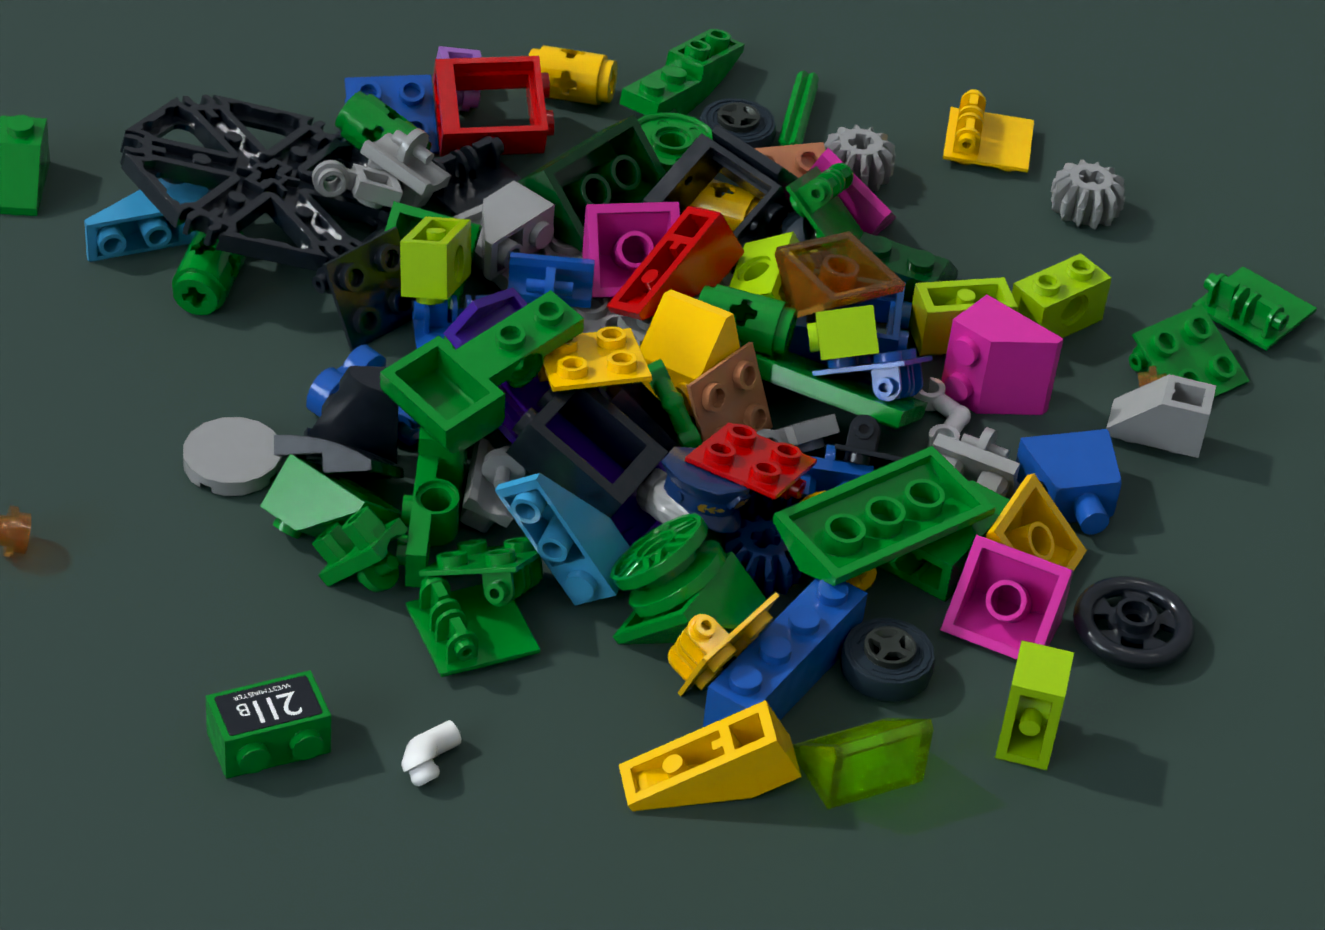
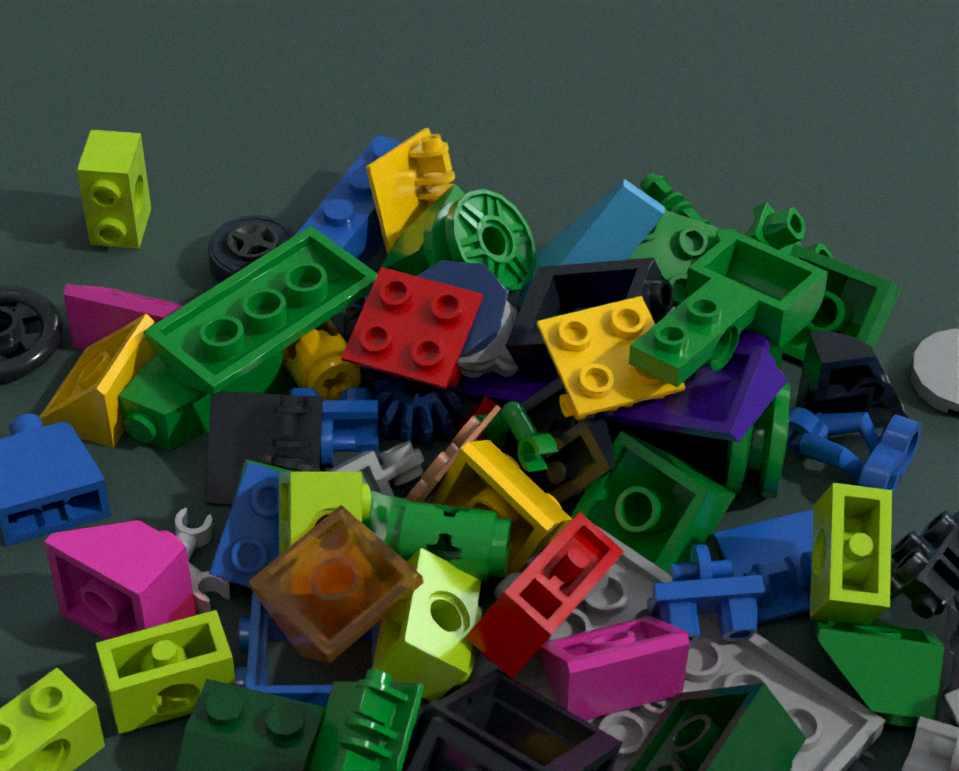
camera: 175 degrees right, 5 degrees up
green brick [206,670,331,779] -> none
black slope [274,435,404,481] -> none
white arm [401,720,461,787] -> none
light grey slope [481,181,555,281] -> none
yellow slope [619,700,802,811] -> none
clear neon green slope [793,718,934,810] -> none
light grey hips [933,427,1020,498] -> none

